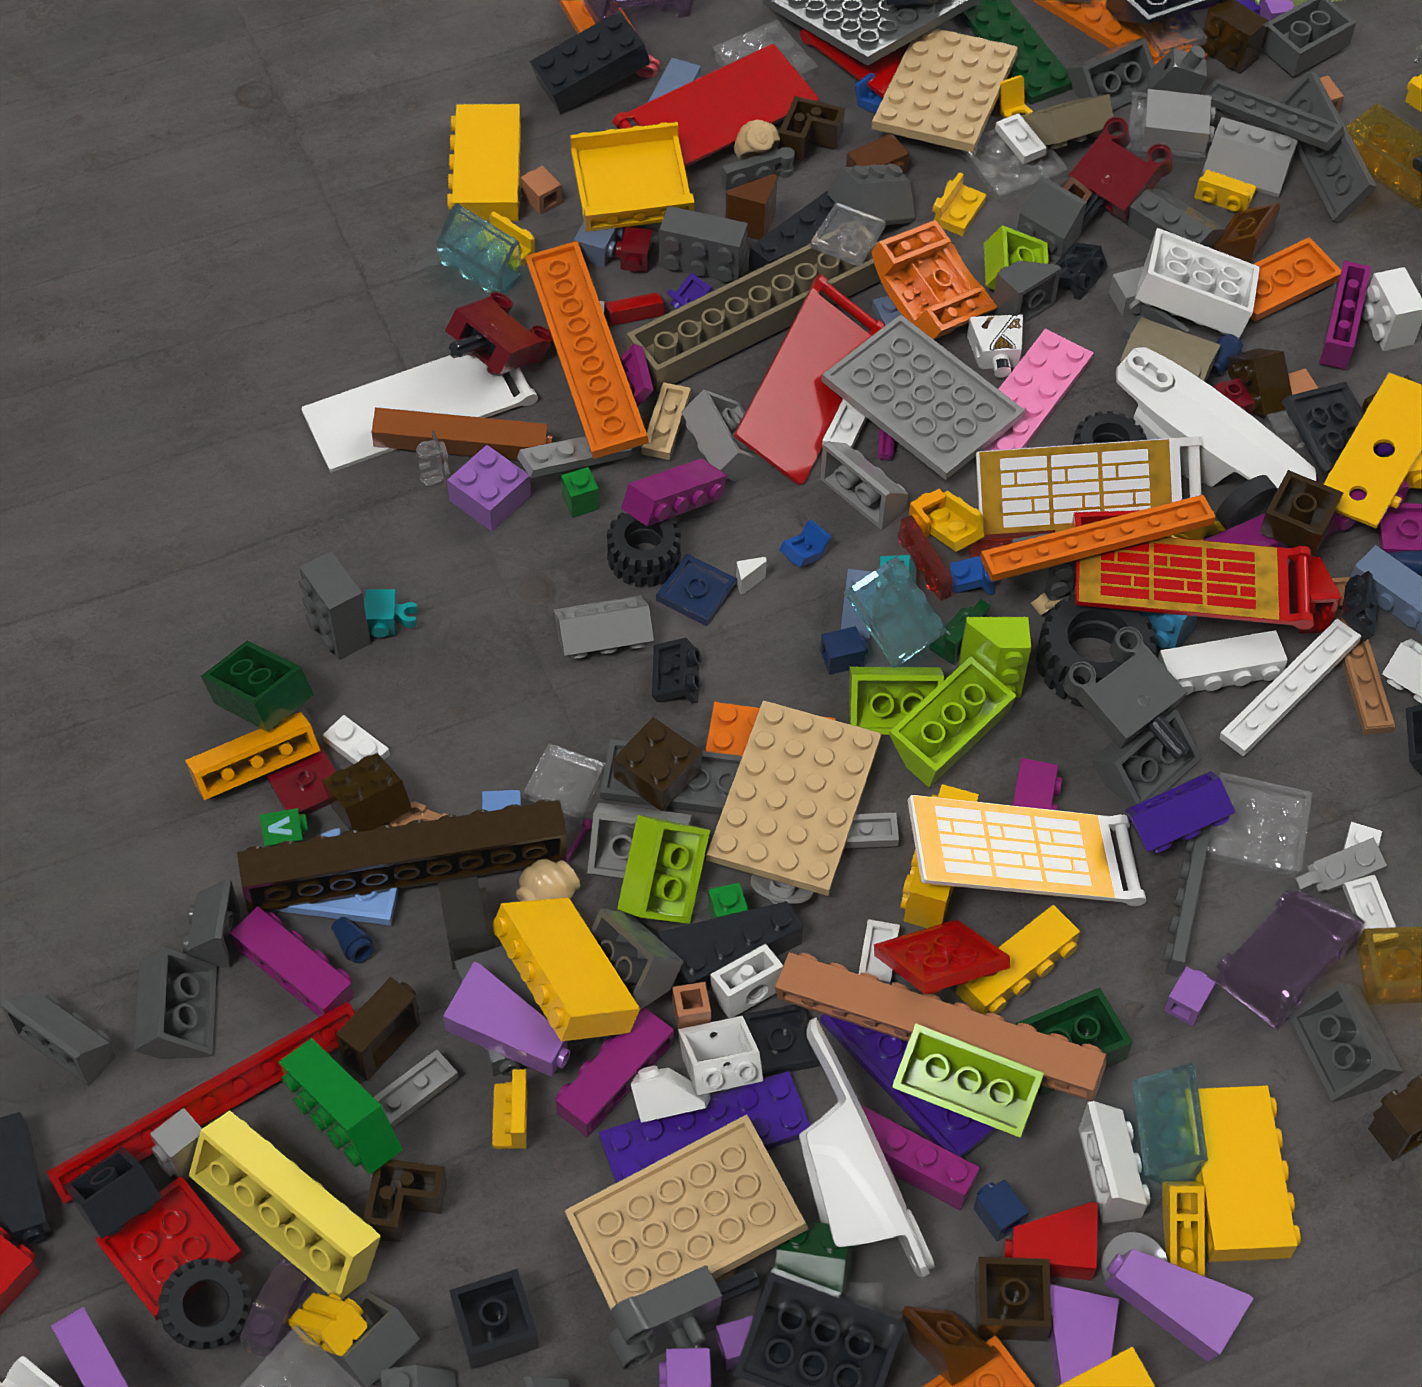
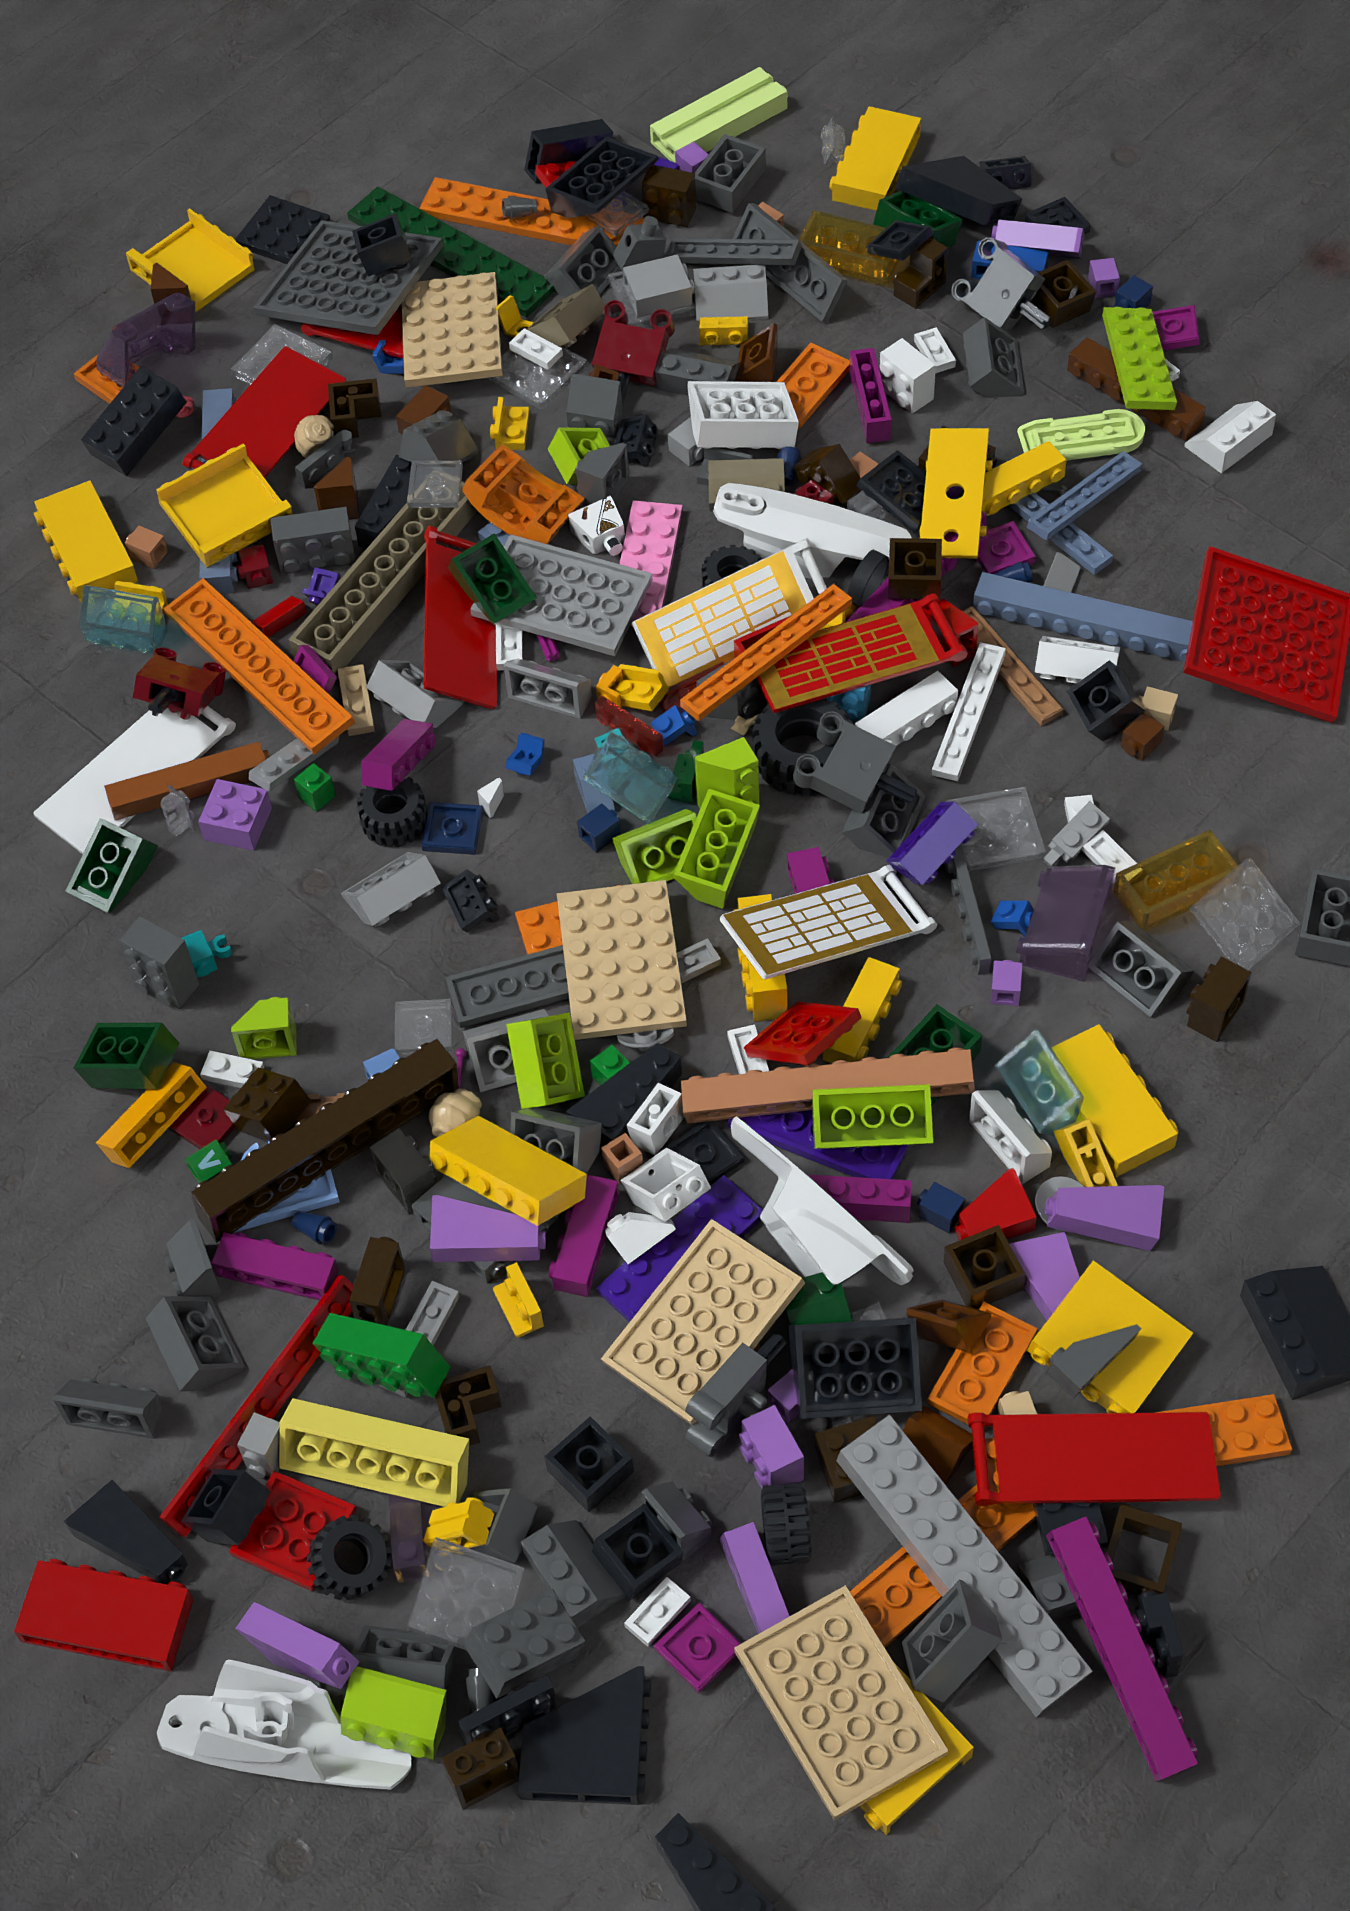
camera: 20 degrees left, 0 degrees up
dark brown brick [613,717,702,811] -> none
black bracket [1341,571,1378,641] -> none
none -> dark green slope [65,818,158,913]
none -> lime slope [231,997,297,1060]
none -> dark green slope [448,533,537,625]
none -> blue bracket [991,900,1040,938]

